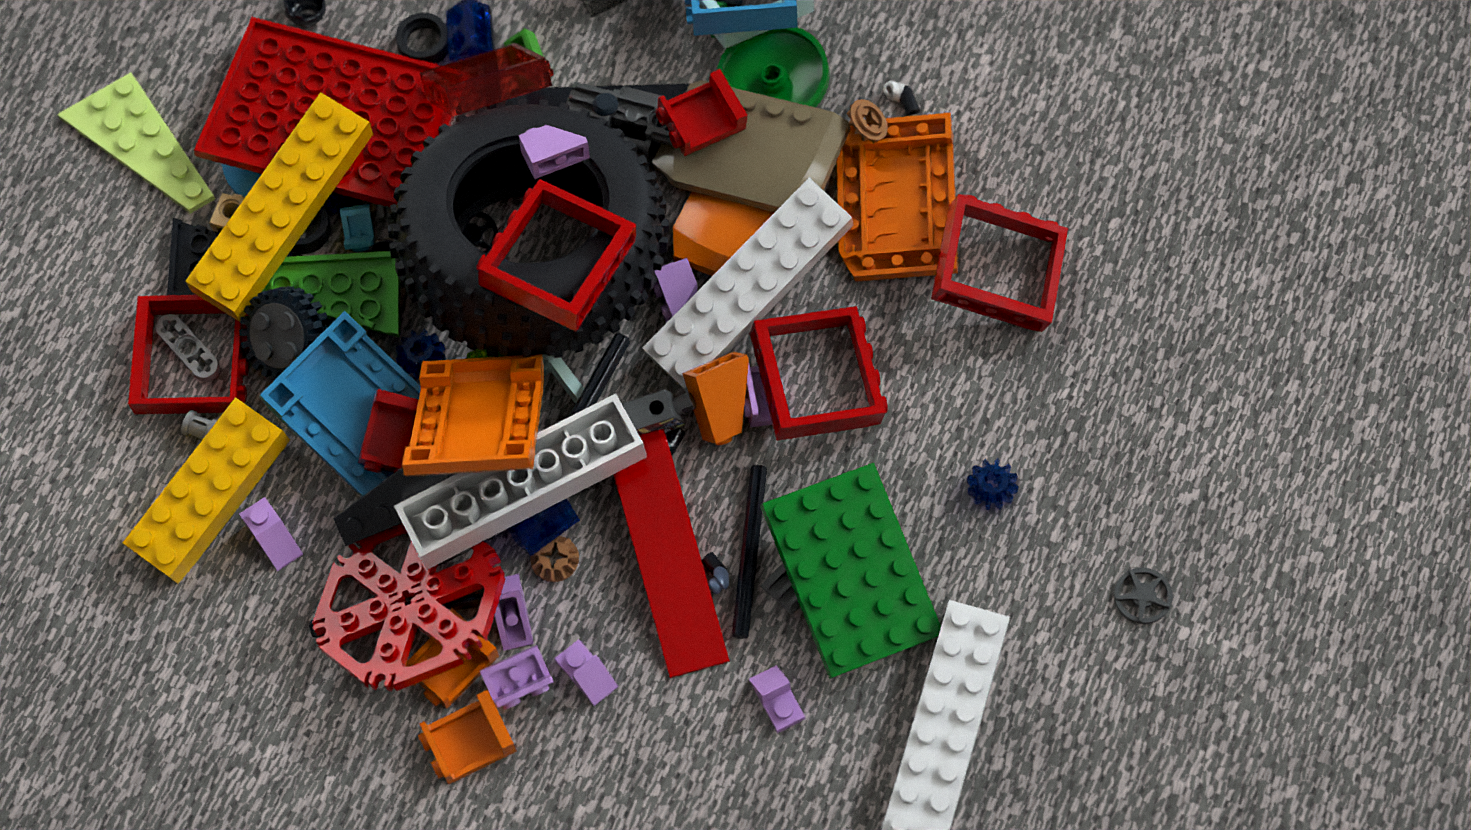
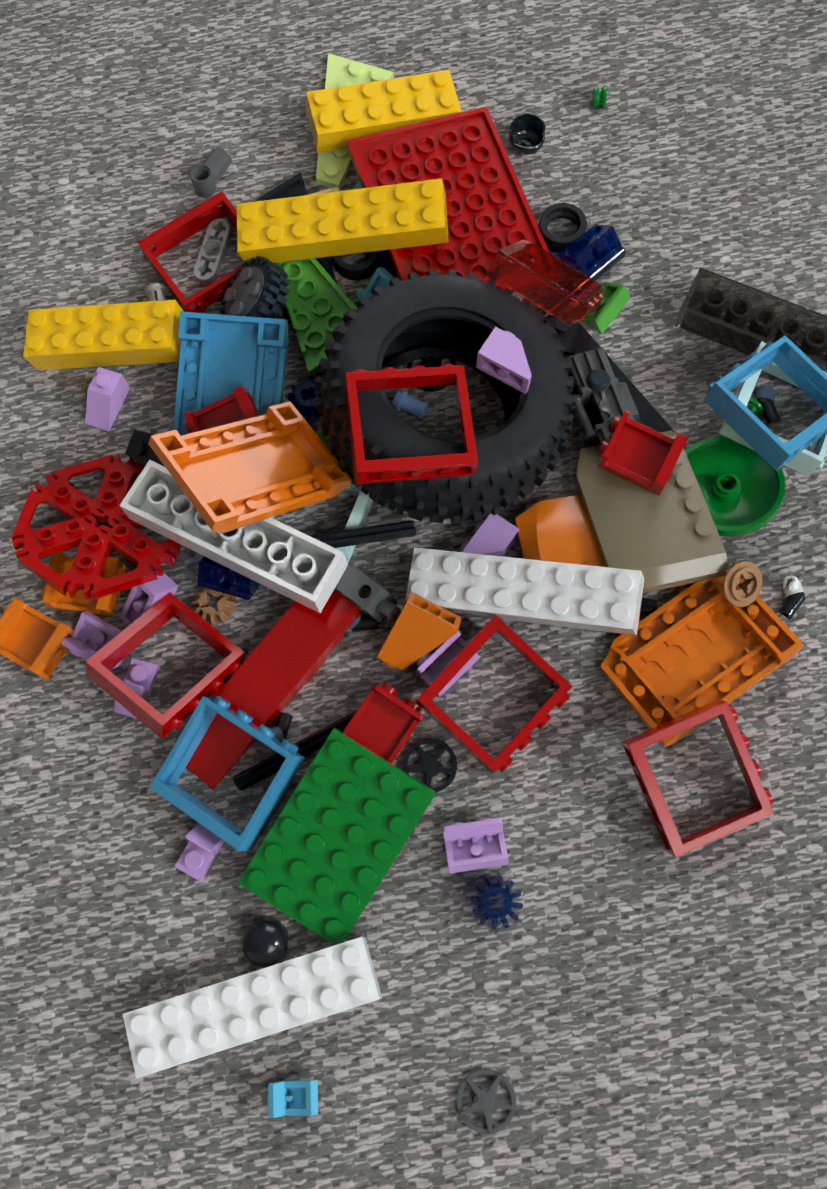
camera: 60 degrees right, 5 degrees up
none -> red window [85,592,244,739]
none -> dark azure window [149,696,305,851]
none -> dark grey piece [190,147,232,198]
none -> black hair [242,916,288,968]
none -> medium azure bracket [267,1080,318,1118]
none -> yellow brick [306,70,462,153]
none -> red panel [342,682,425,764]
none -> black wheel [403,739,457,793]
none -> lavender bracket [443,818,509,873]

